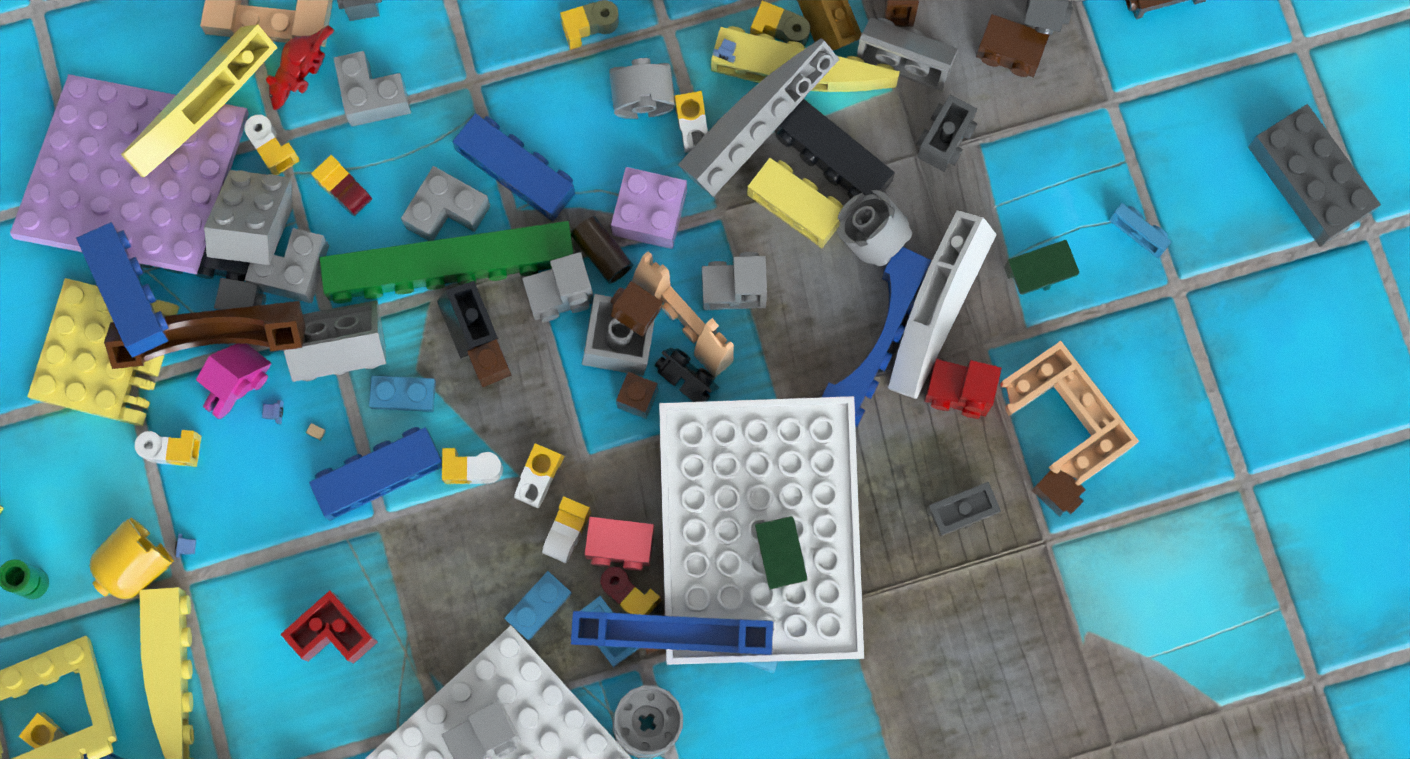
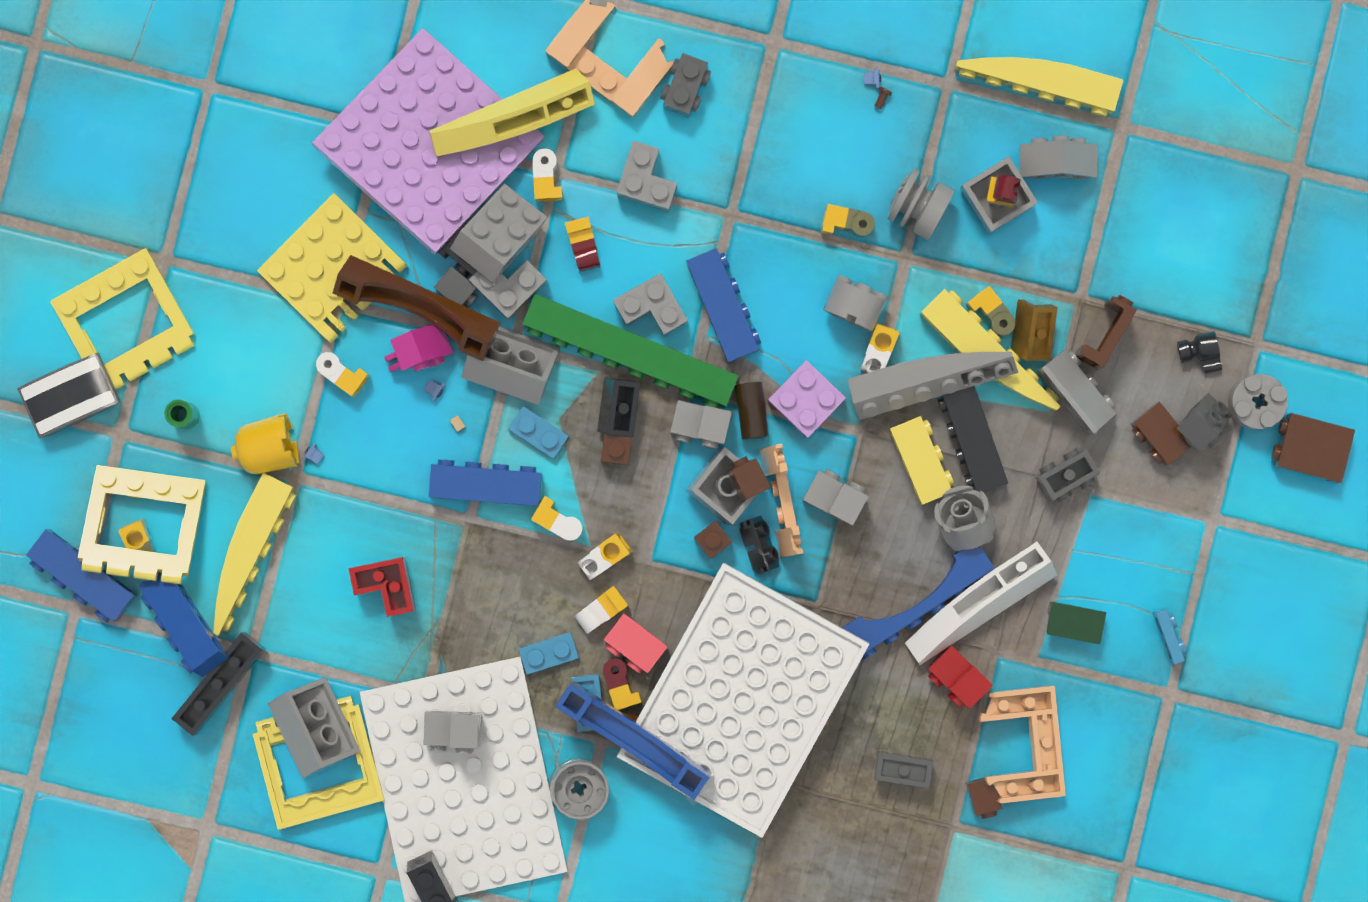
camera: 30 degrees right, 10 degrees up
blue brick [76,222,169,357] -> none
red animal [266,25,334,110] -> none
medium blue piece [713,39,736,63] -> none
dark green panel [755,516,807,590] -> none
dark grey brick [1248,104,1381,247] -> none

